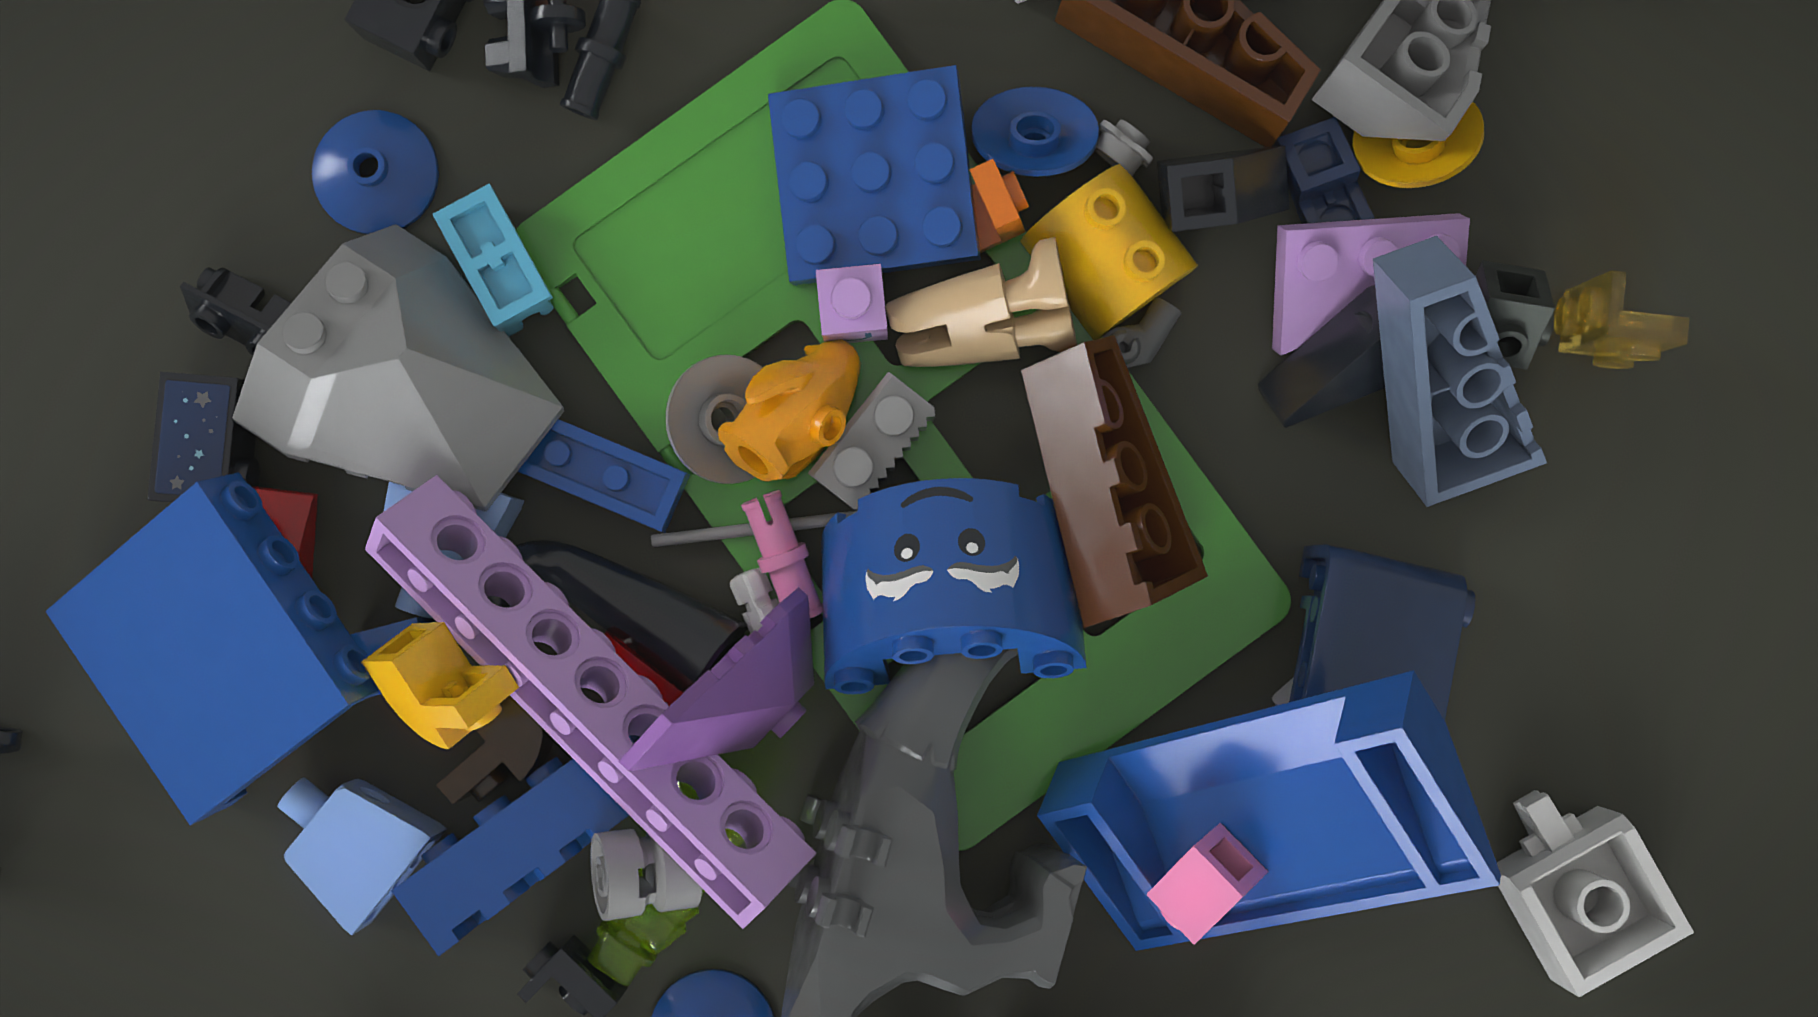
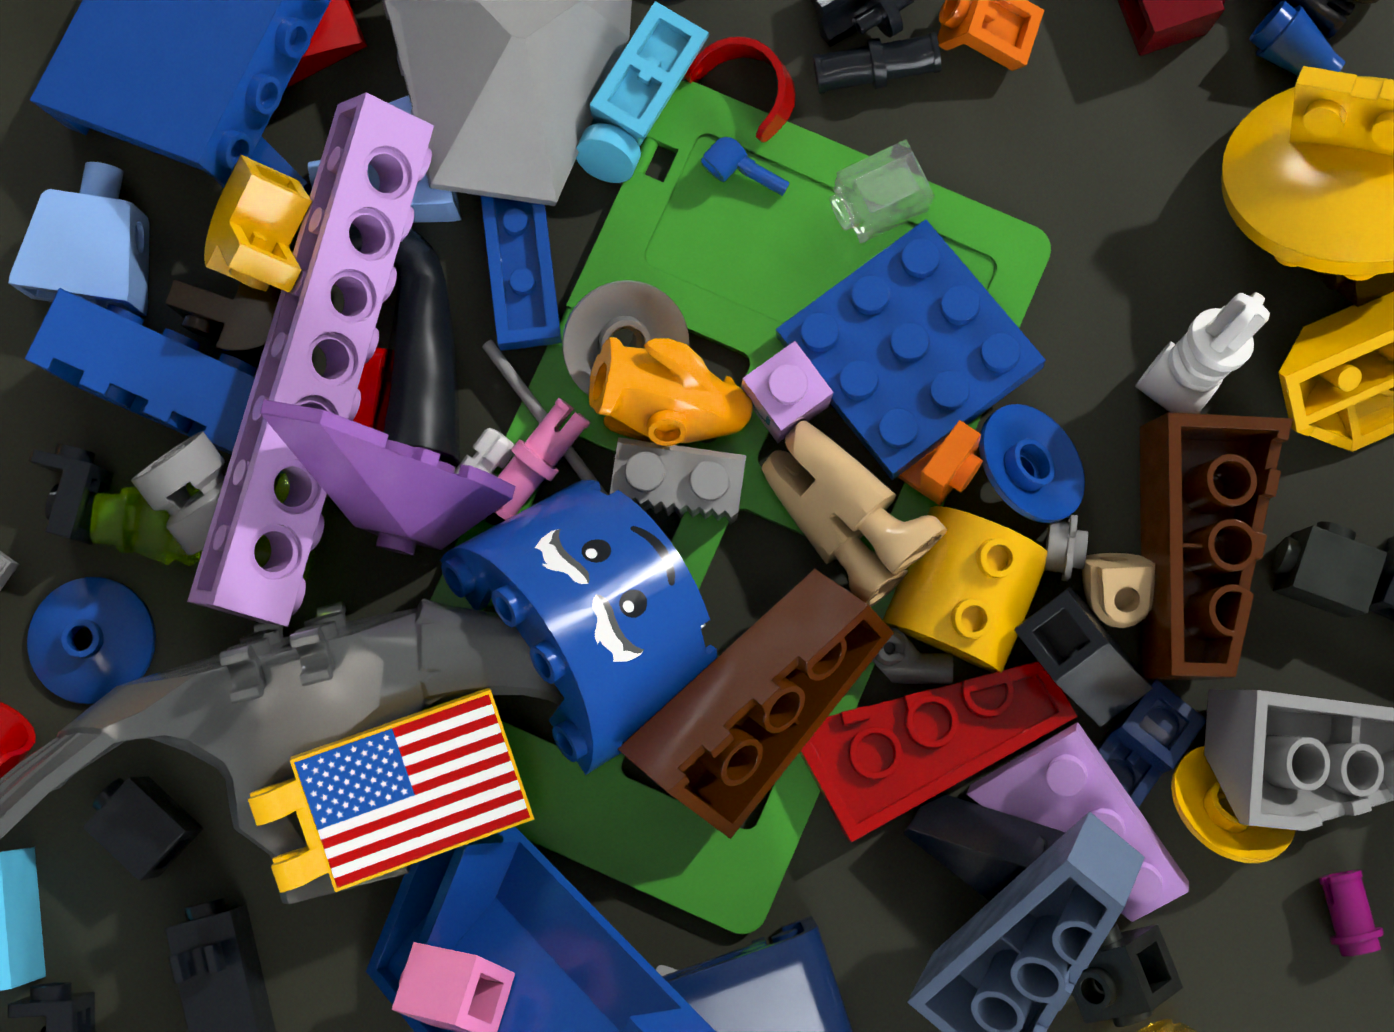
camera: 65 degrees right, 5 degrees down
none -> tile [248,688,534,893]
none -> medium azure tile [576,123,641,183]
none -> red helmet [685,37,796,142]
none -> blue hand [701,137,790,196]
none -> red wing [799,661,1078,843]
none -> clear brick [830,139,935,244]
none -> tan piece [1082,553,1155,628]
none -> magenta pin [1318,869,1384,957]

